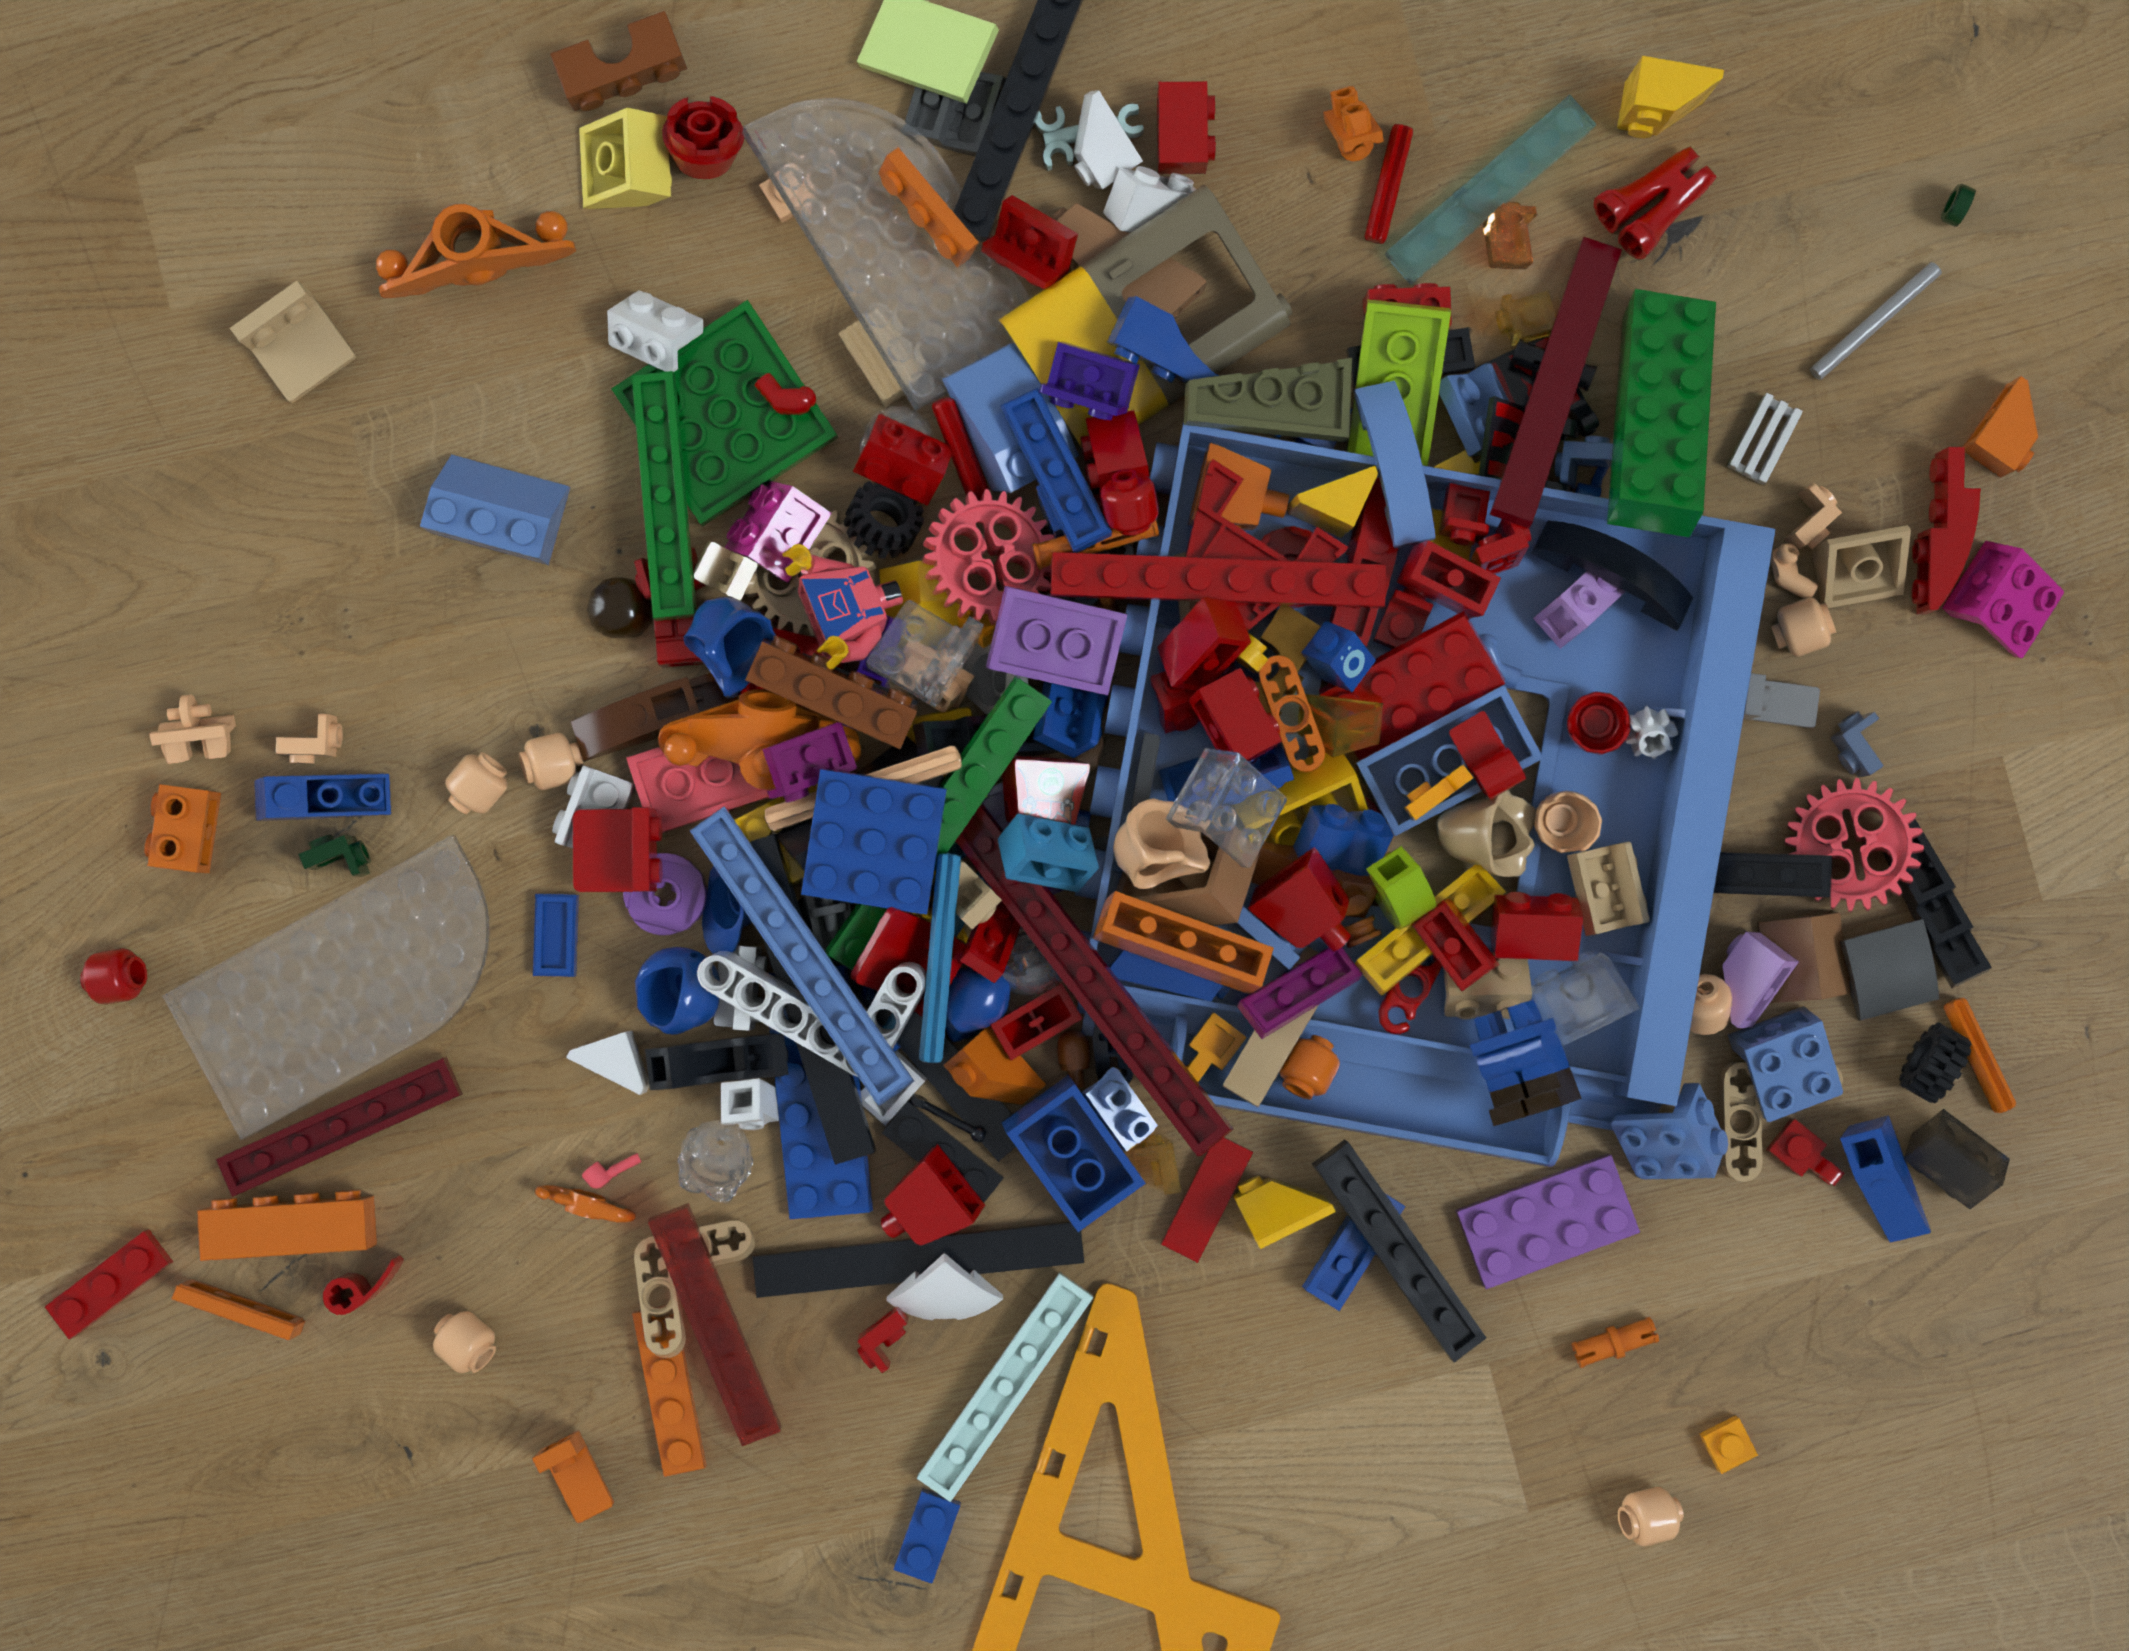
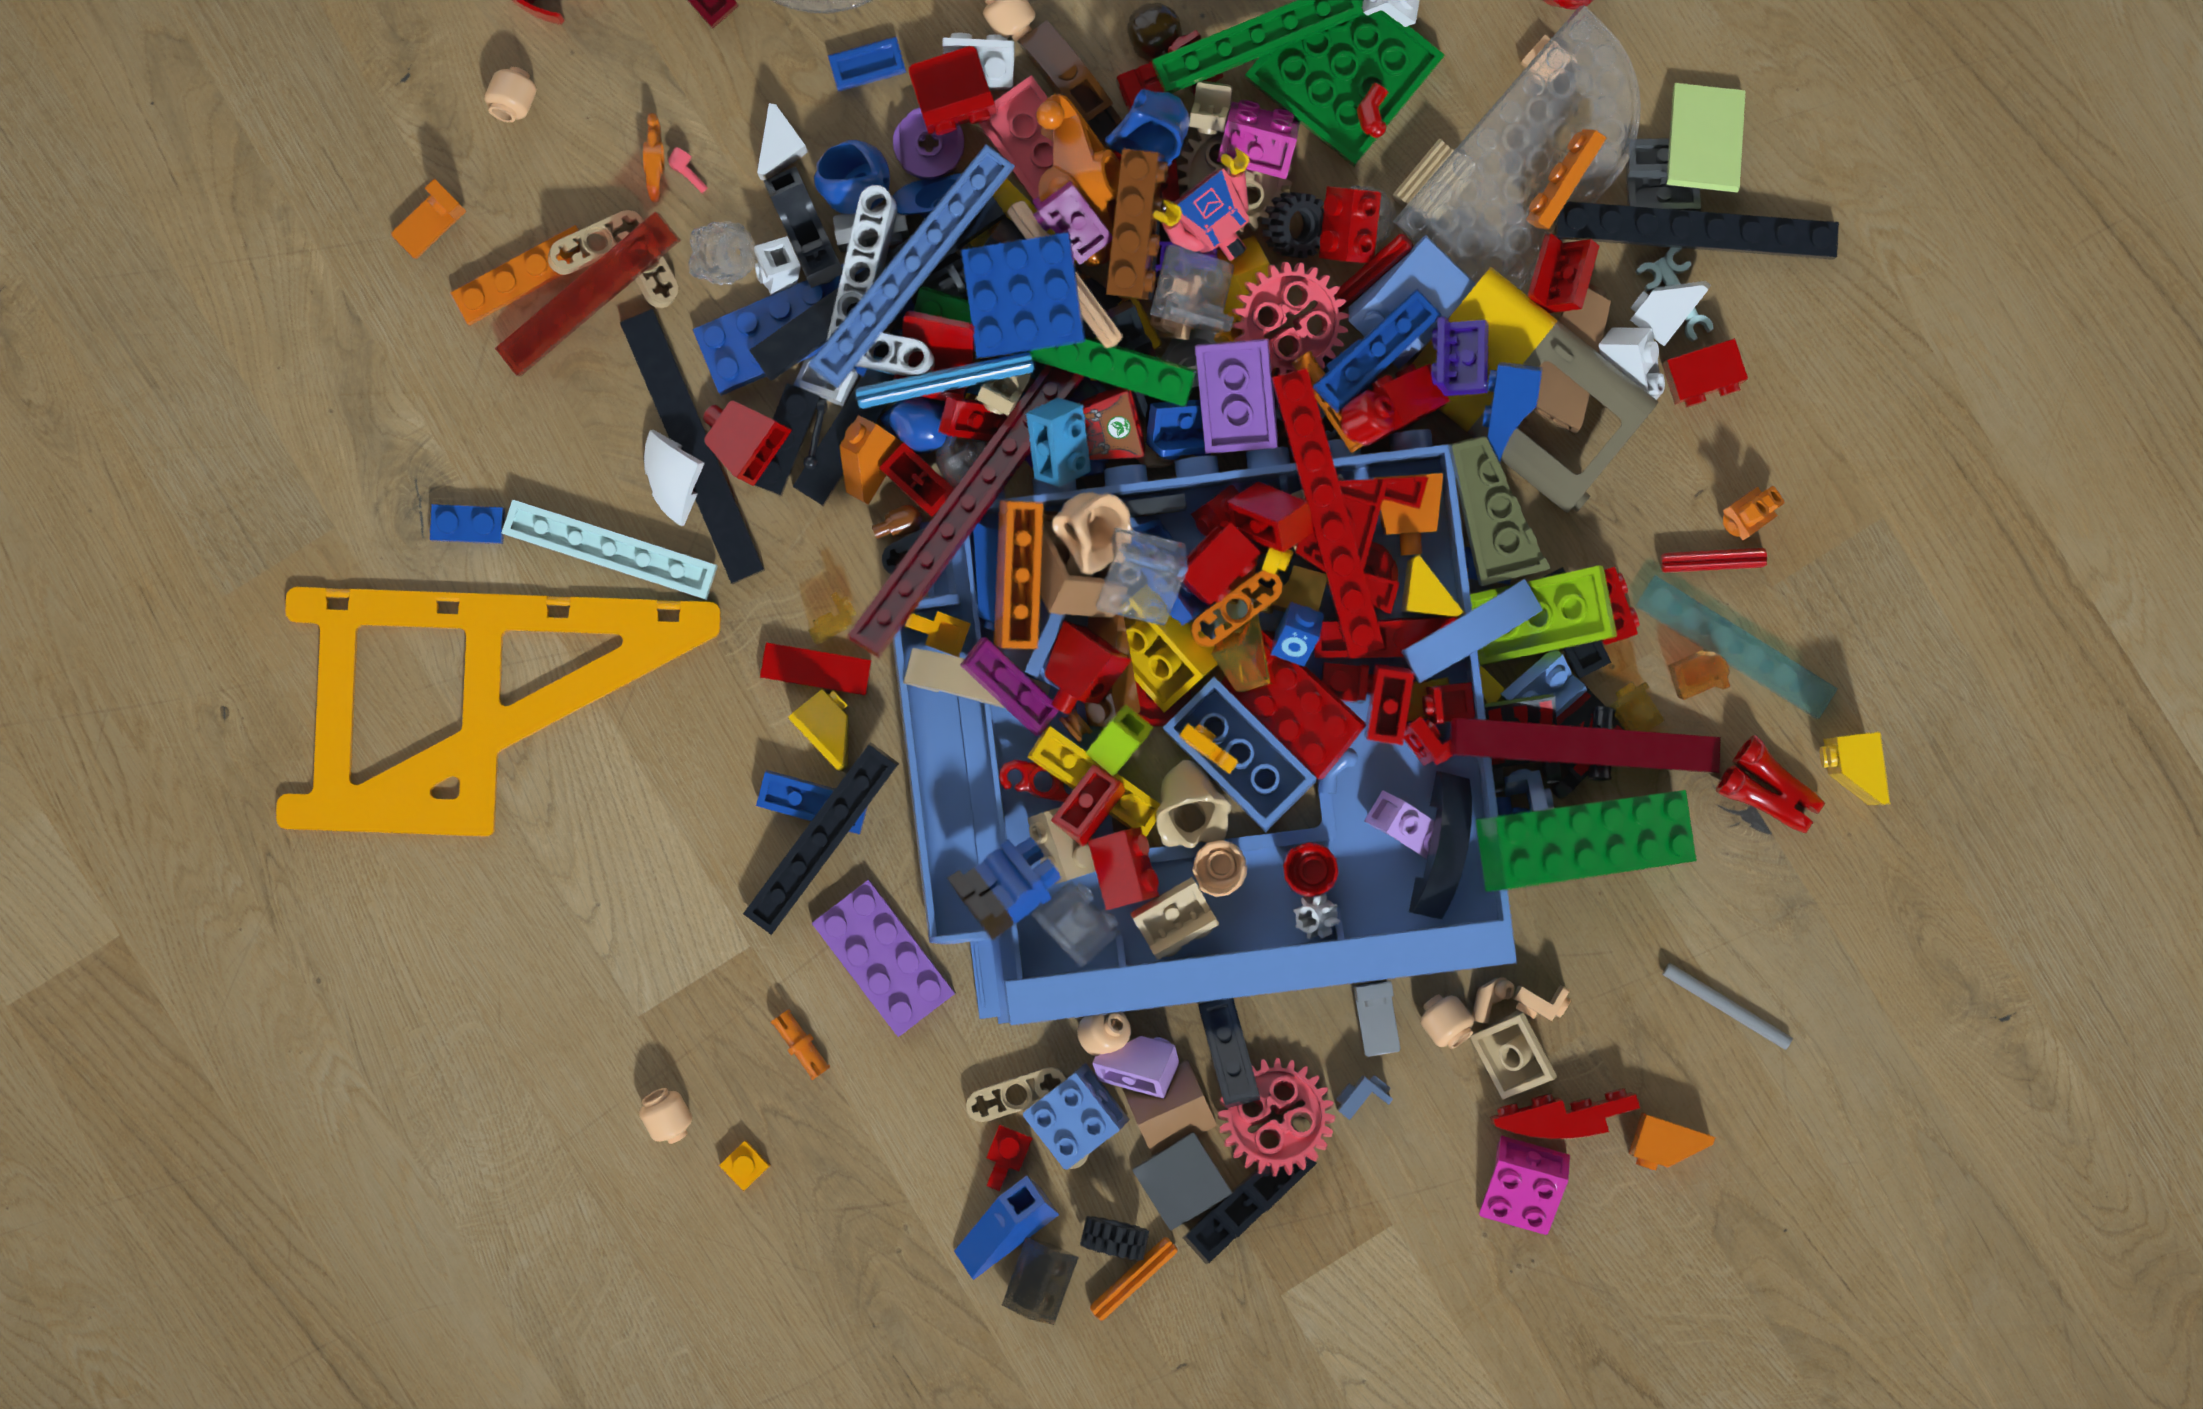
camera: 80 degrees right, 0 degrees up
red bracket [857,1307,909,1374] -> none
blue brick [1002,1075,1146,1232] -> none
light blue hips [1081,1067,1158,1152] -> none
orange head [1279,1035,1340,1100] -> none
blue brick [1293,804,1394,876] -> none
red panel [1449,711,1526,800] -> none
medium blue bracket [1611,1083,1728,1180] -> none
white tile [1726,393,1803,485] -> none
dark green tile [1941,183,1976,227] -> none

